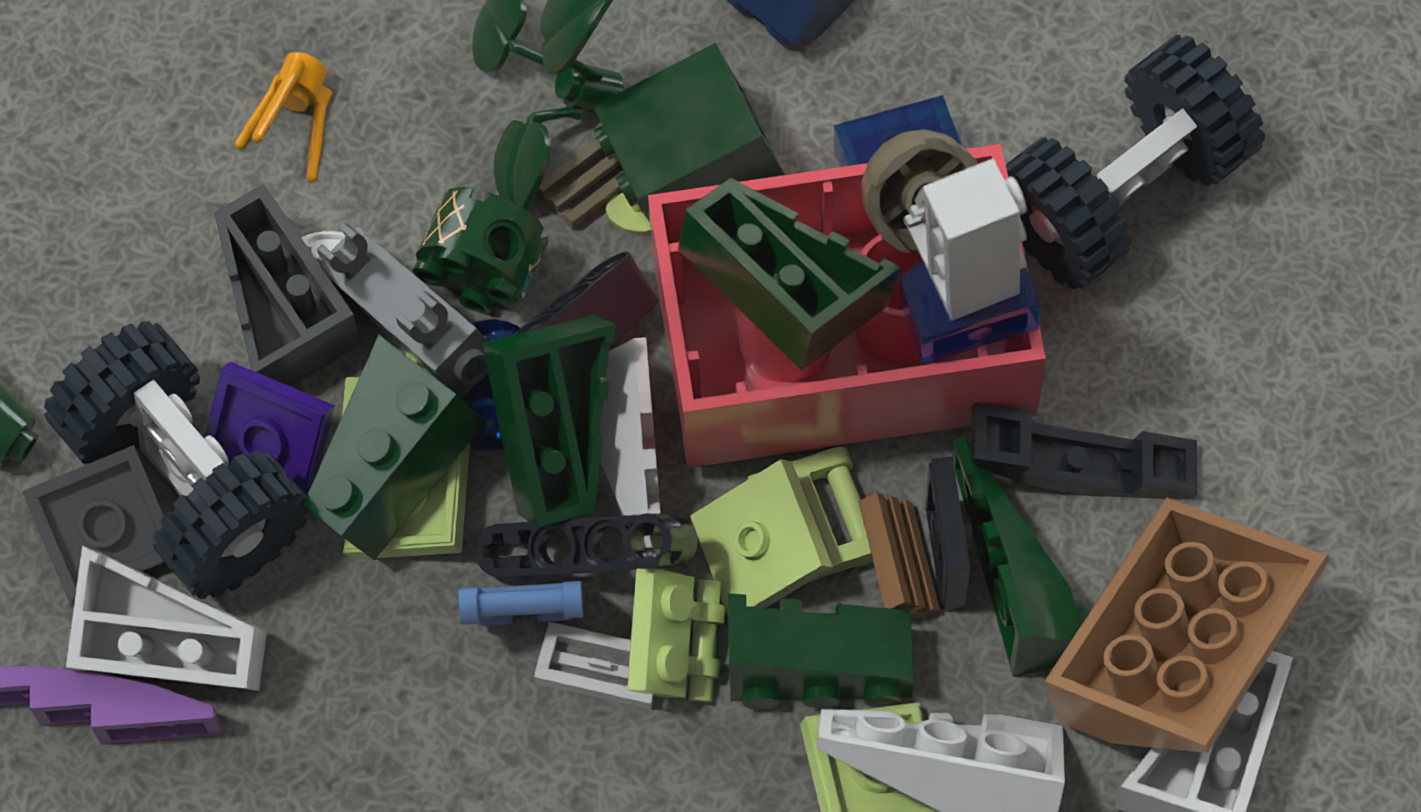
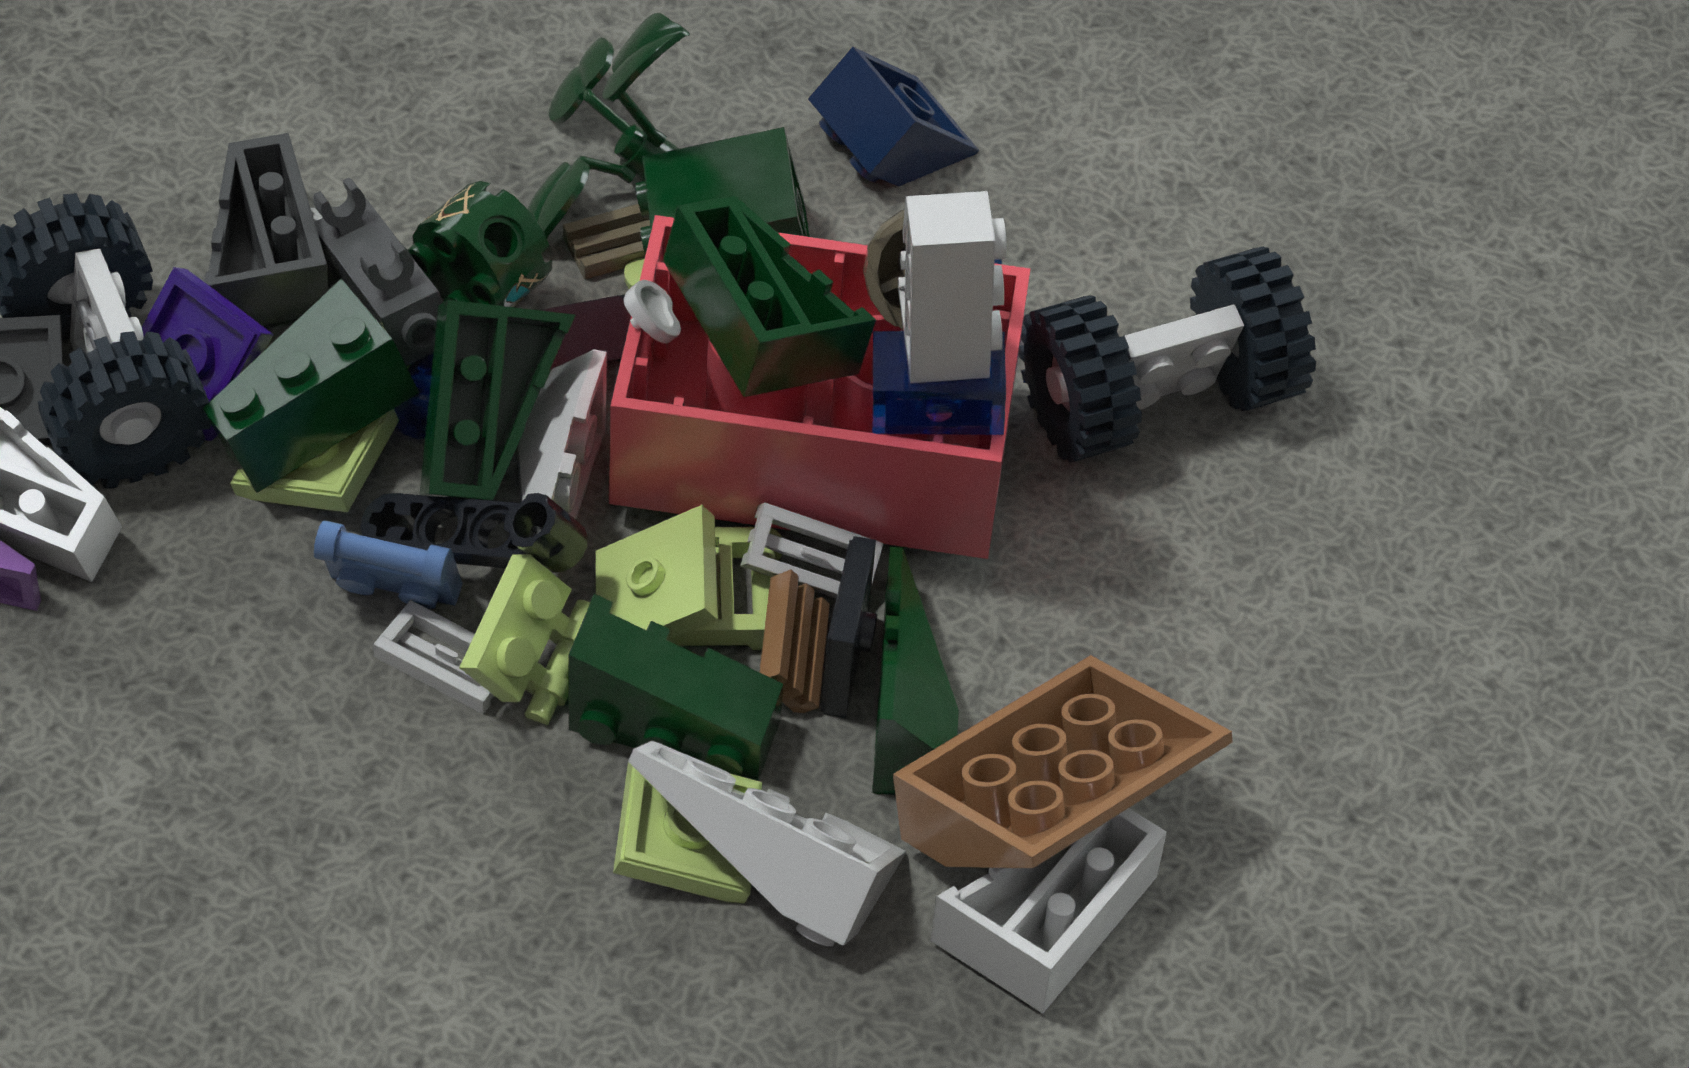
camera: 10 degrees right, 15 degrees down
light orange plant [234,52,333,182] -> none
black slope [970,403,1197,499] -> none
none -> white piece [624,280,681,344]
none -> white tile [740,503,884,598]

